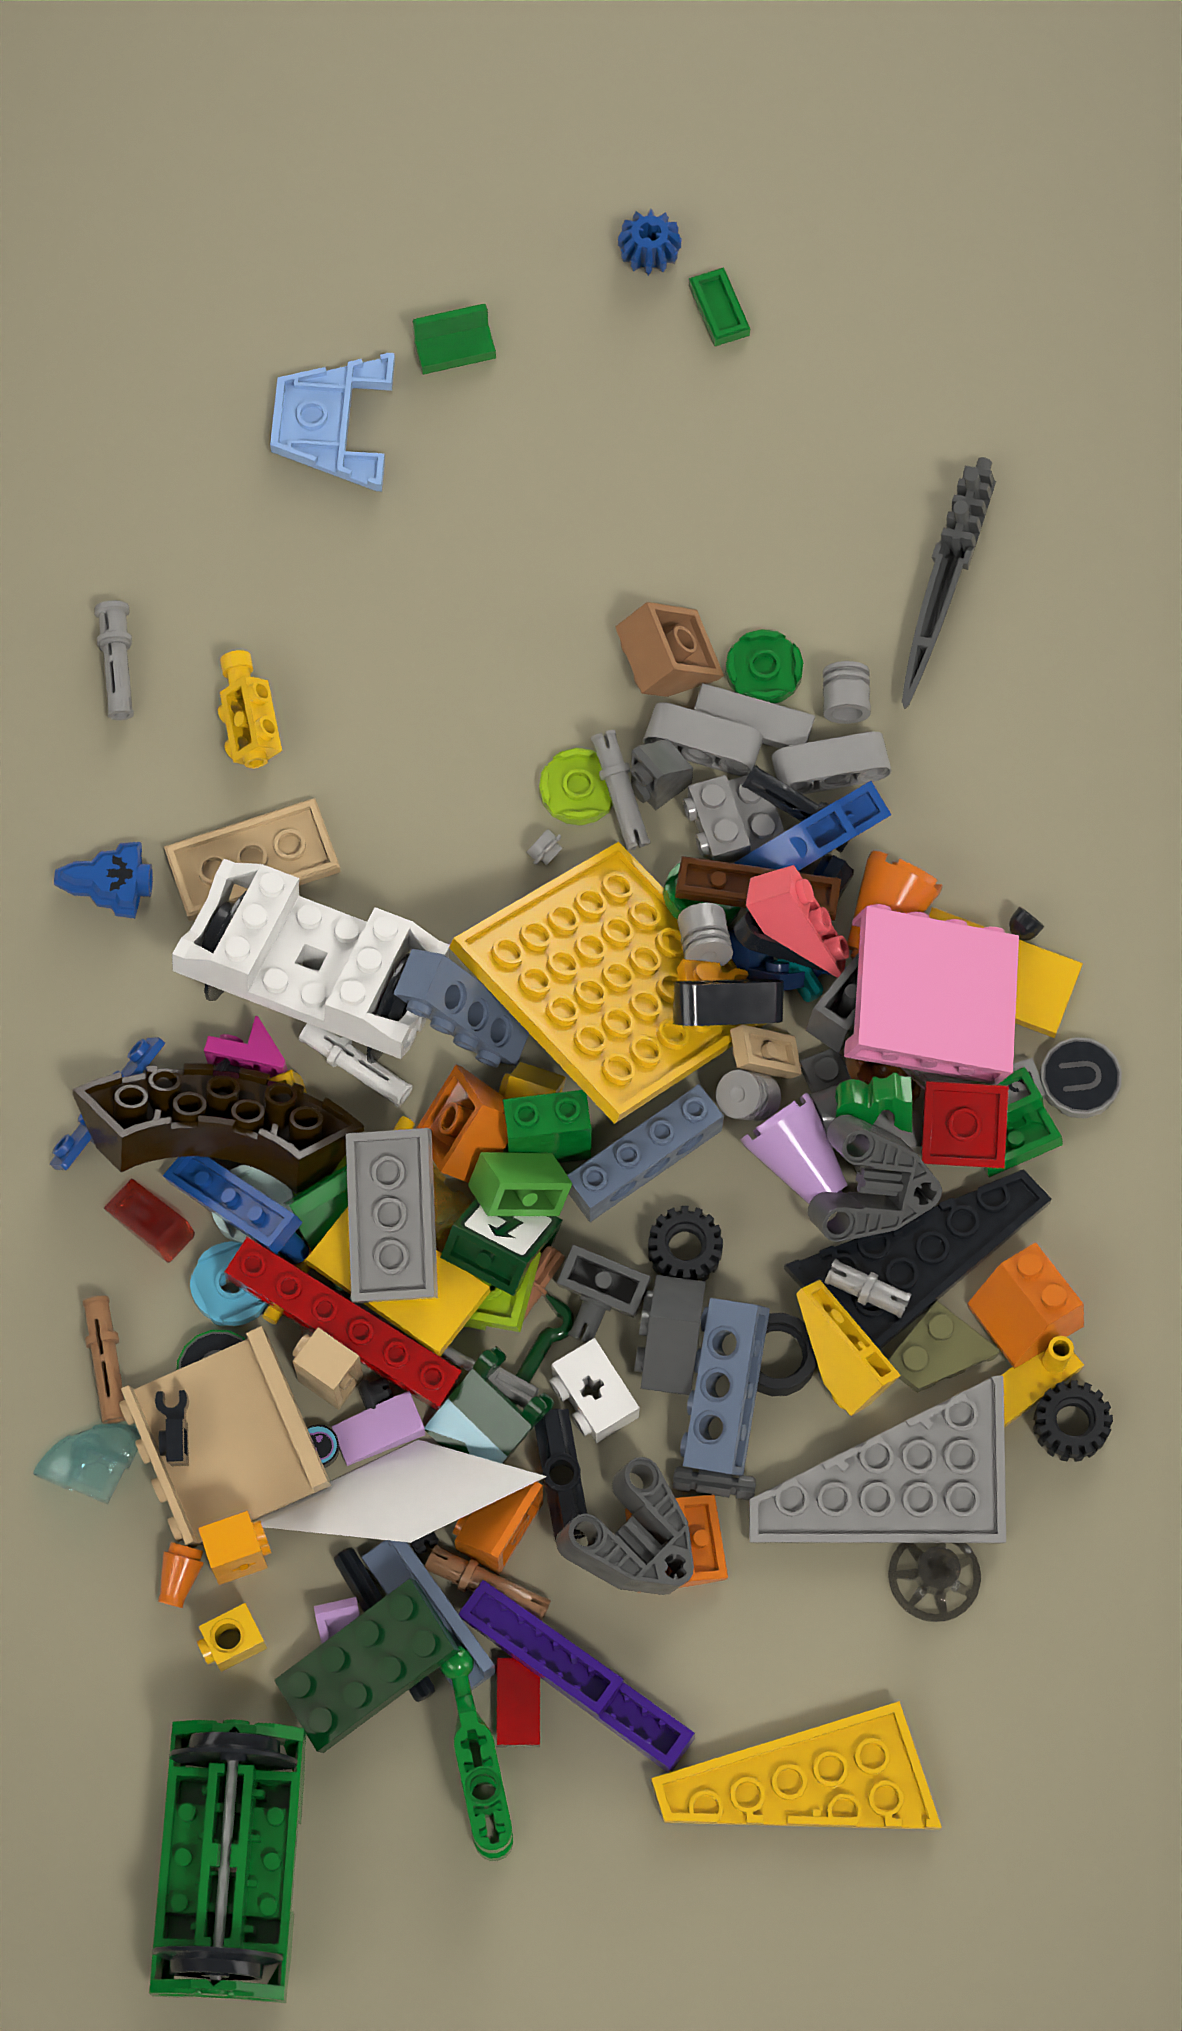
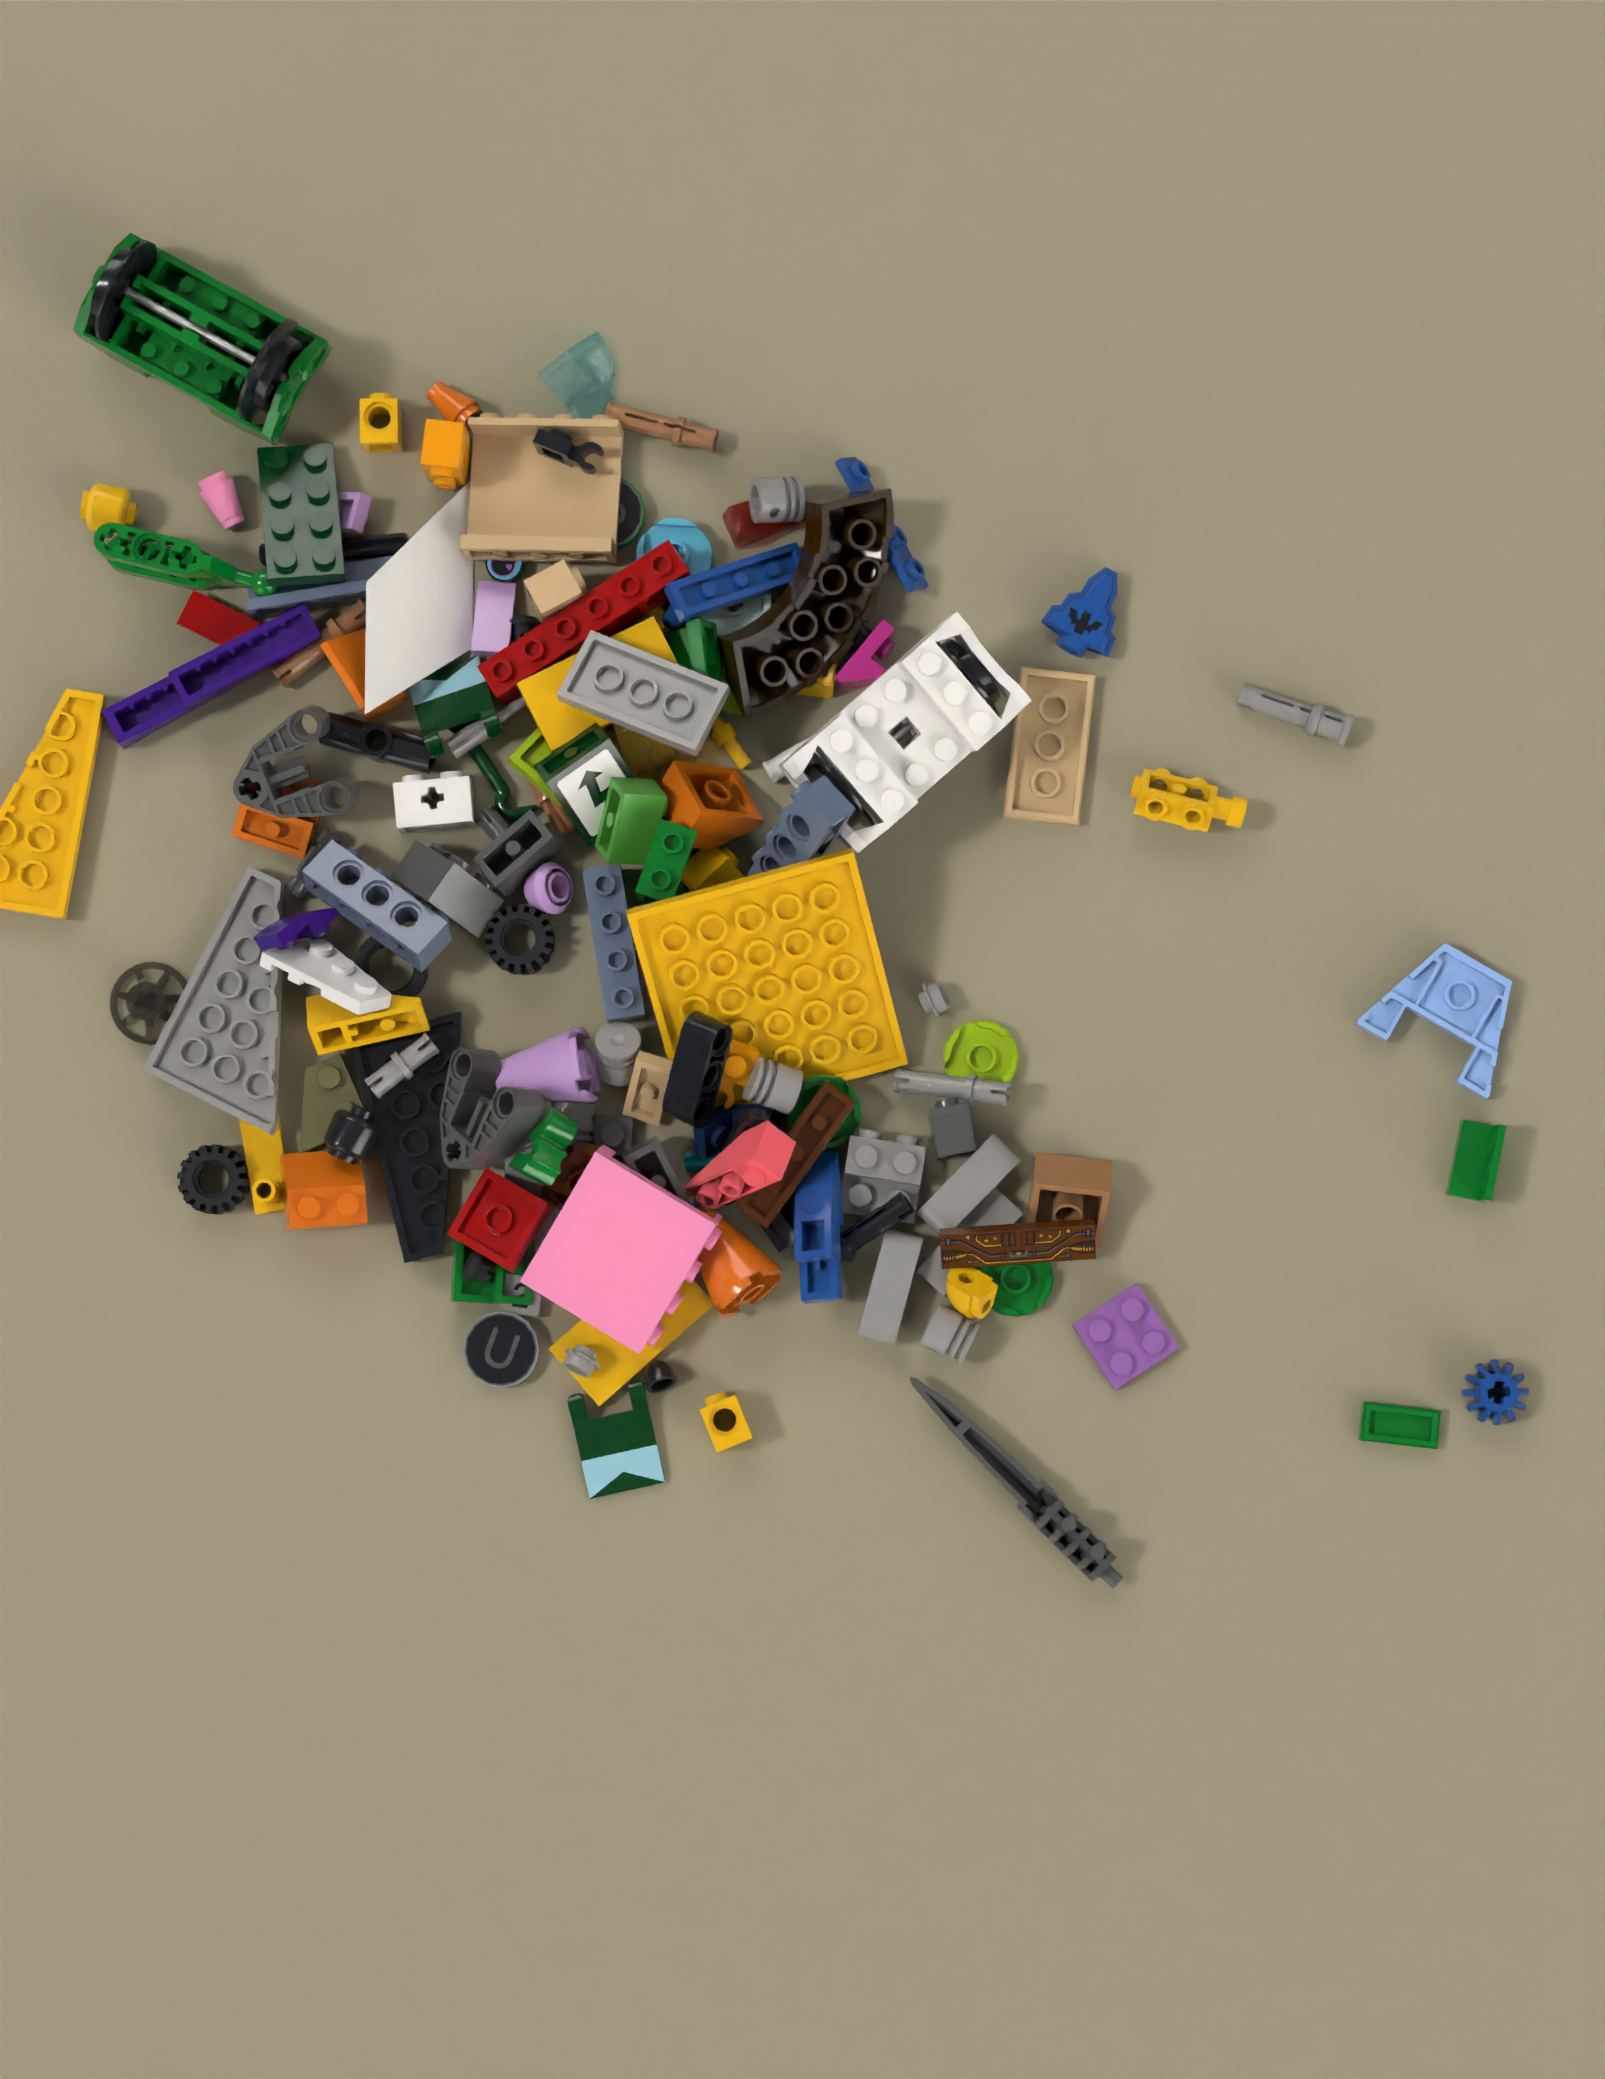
camera: 120 degrees right, 15 degrees up
none -> yellow head [80,483,138,536]
none -> bright pink cone [198,471,245,530]
none -> dark purple slope [253,908,339,950]
none -> white wing [260,939,392,1015]
none -> black head [324,1105,381,1165]
none -> black piece [462,1252,496,1284]
none -> lavender cone [524,862,573,914]
none -> light grey plate [562,1345,600,1378]
none -> dark green flag [567,1380,665,1499]
none -> yellow brick [699,1390,753,1453]
none -> light grey piece [749,476,805,524]
none -> reddish brown tile [939,1219,1096,1269]
none -> yellow piece [946,1267,998,1319]
none -> medium lavender plate [1072,1283,1179,1390]

